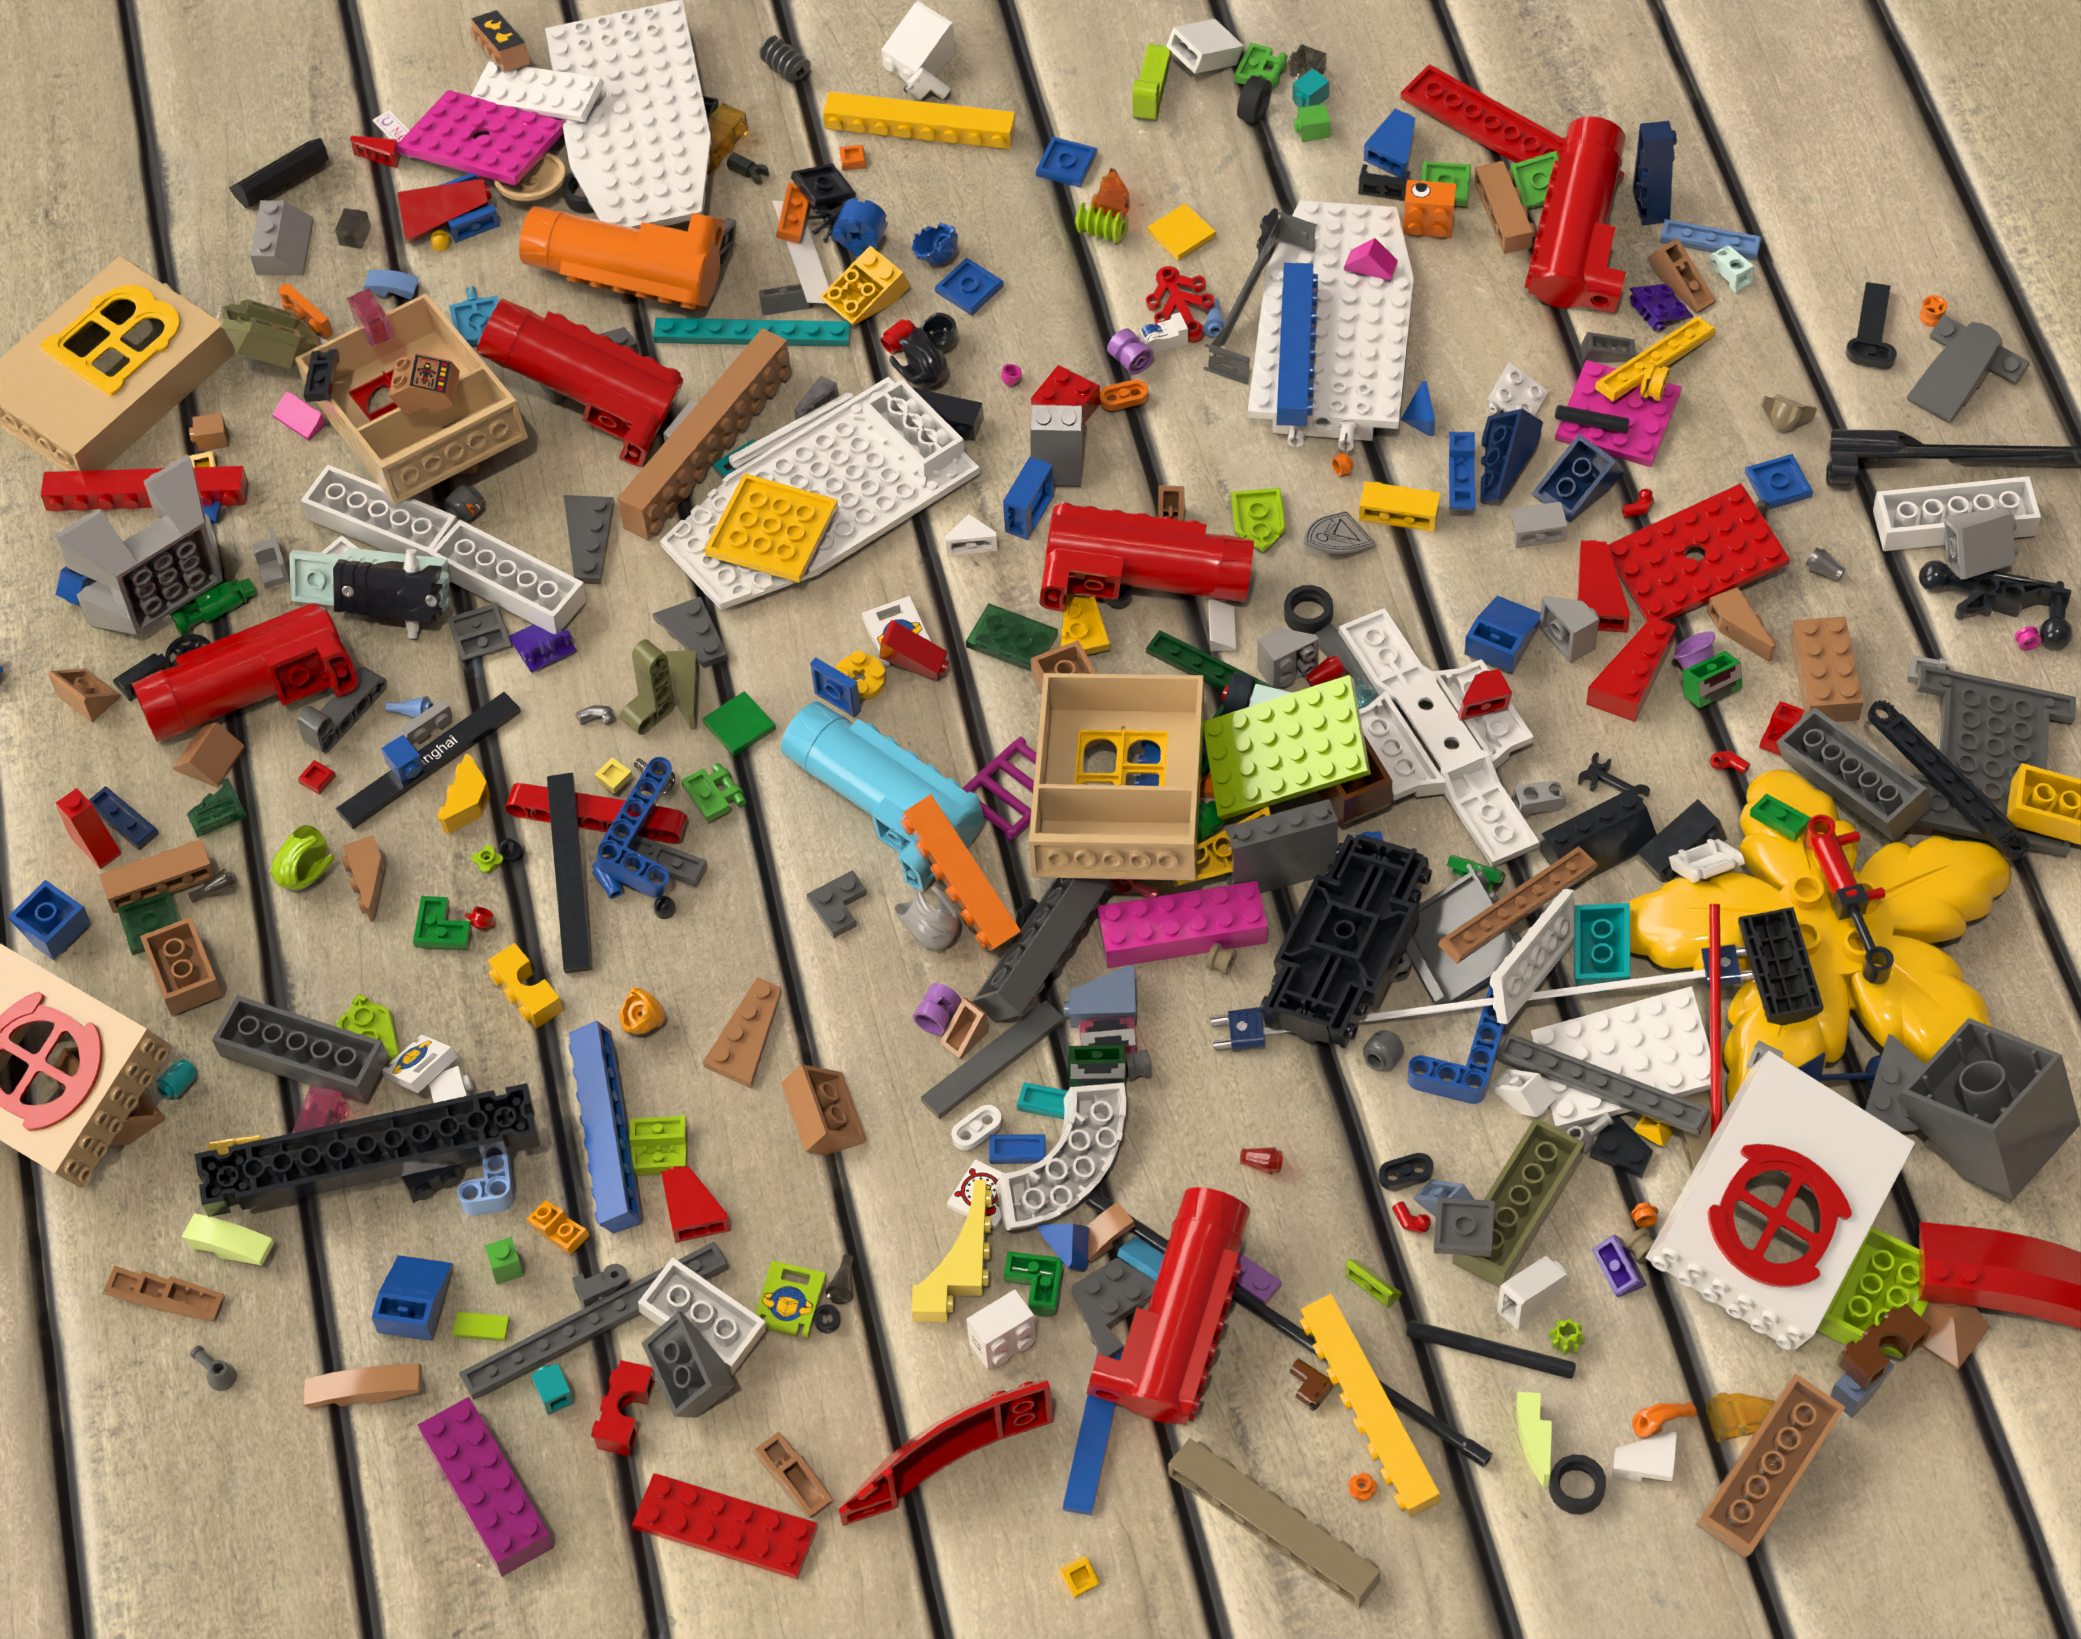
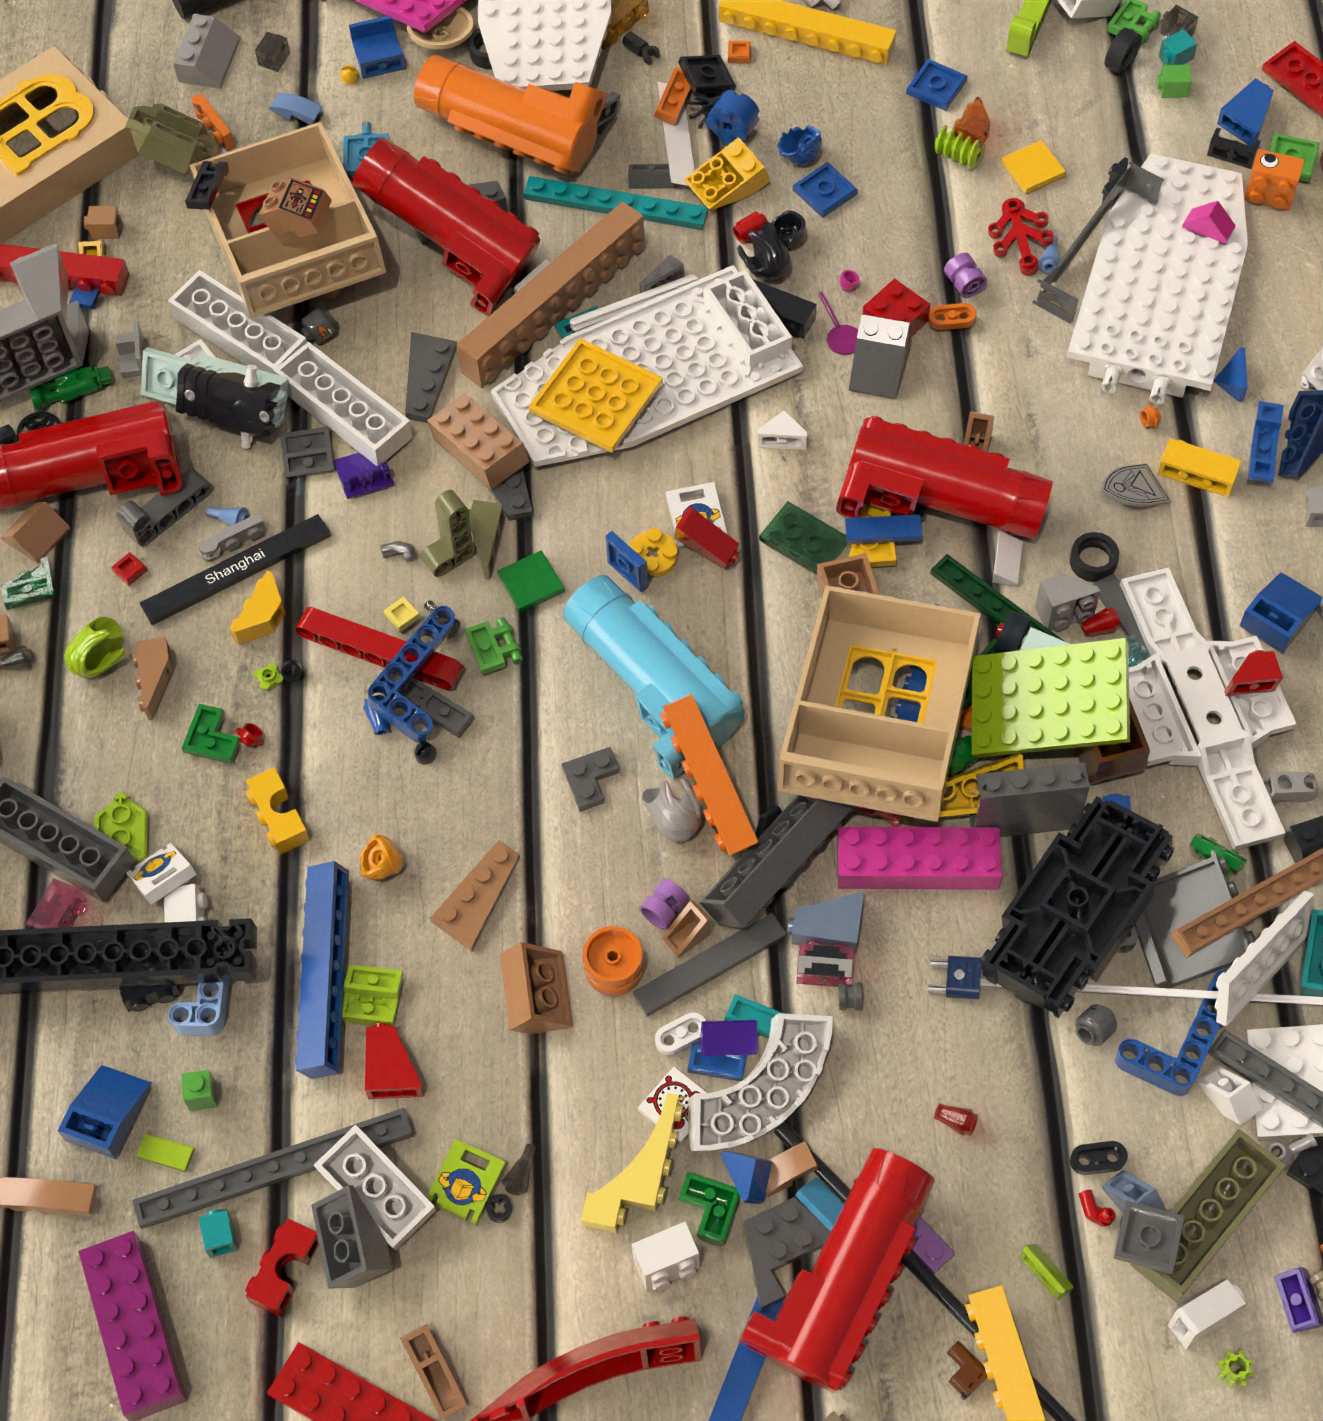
camera: 10 degrees right, 5 degrees up
slope [272,391,325,441] -> none
clear pink brick [347,289,394,347] -> none
blue brick [381,735,424,783] -> none
red slope [397,179,491,244] -> none
light orange slope [526,1200,590,1255] -> none
black tile [547,772,592,973] -> none
dark grey leg [572,1264,629,1308] -> none
magenta bar [962,736,1037,841] -> none
blue window [1003,457,1054,540] -> none
brick [1068,1045,1126,1089] -> none
white leg [1138,312,1188,353] -> none
dark tan wheel [1206,942,1237,975] -> none
lime tile [1230,488,1286,553] -> none
blue brick [1276,263,1318,426] -> none
black axle [1406,1320,1576,1379] -> none
none -> medium nougat brick [427,393,529,490]
none -> orange wheel [582,926,644,996]
none -> dark purple slope [699,1020,757,1056]
none -> magenta piece [818,292,858,355]
none -> blue tile [845,515,922,544]

